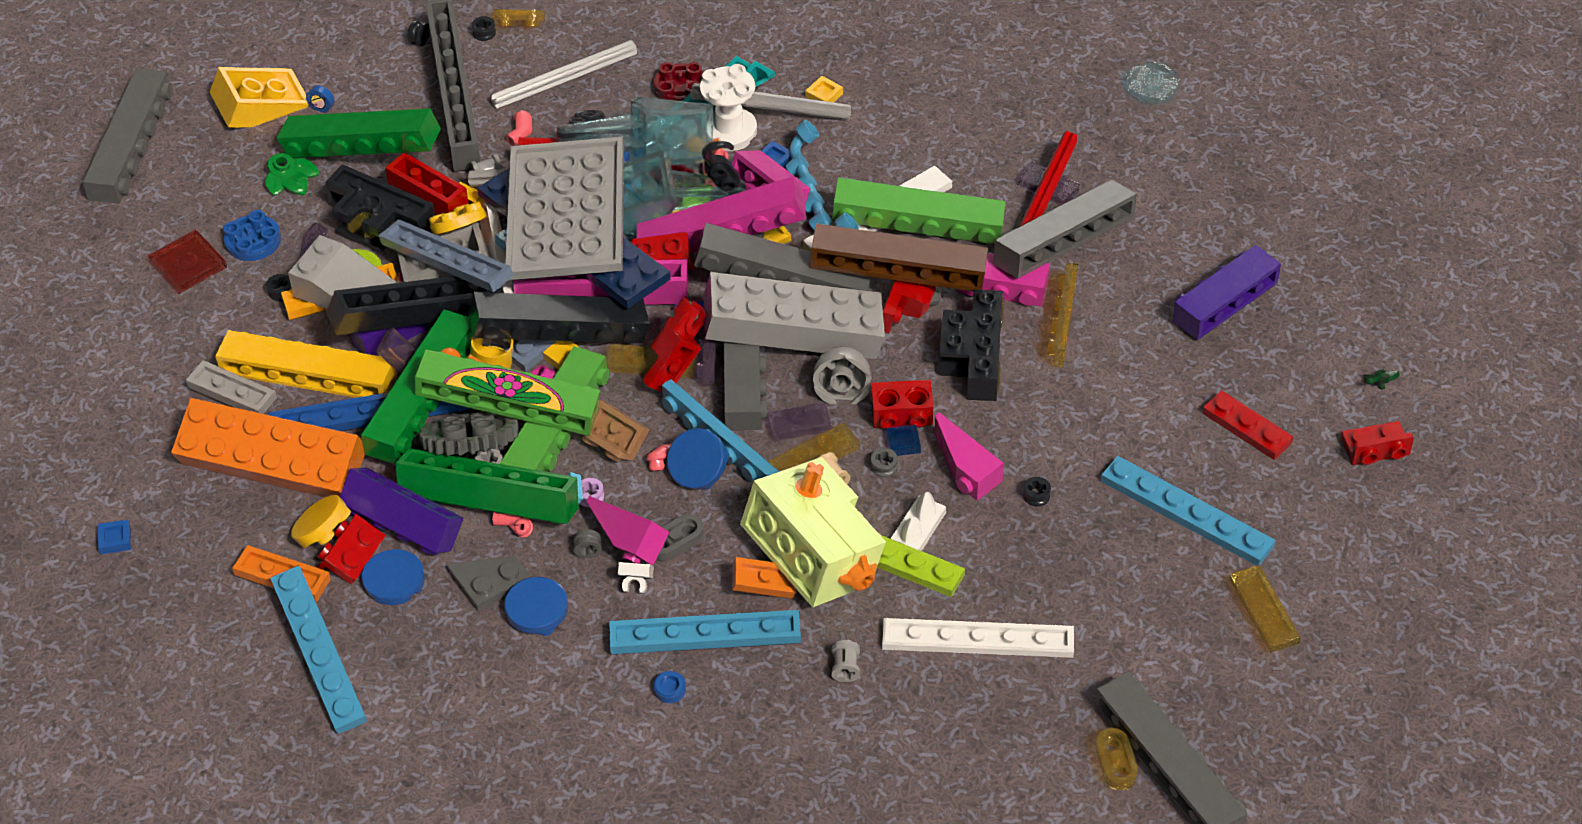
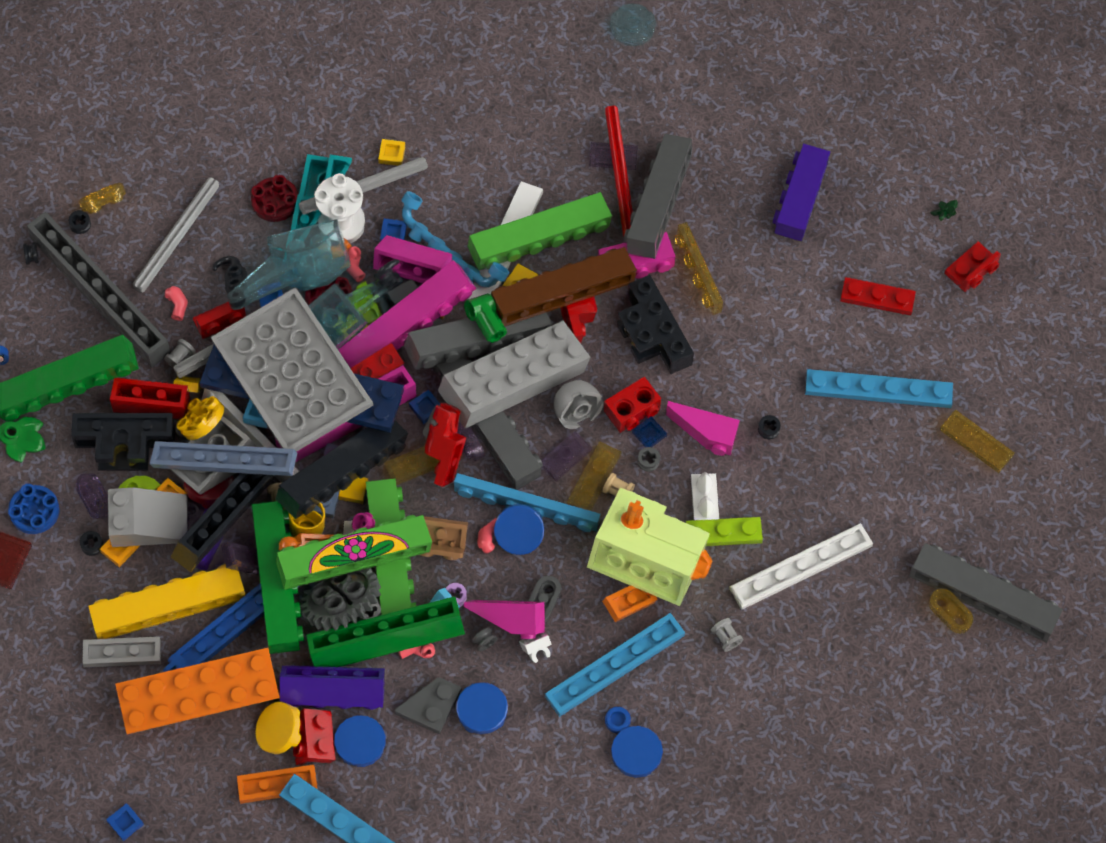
camera: 35 degrees left, 15 degrees up
none -> green piece [464,293,507,343]
none -> blue tile [611,726,663,778]

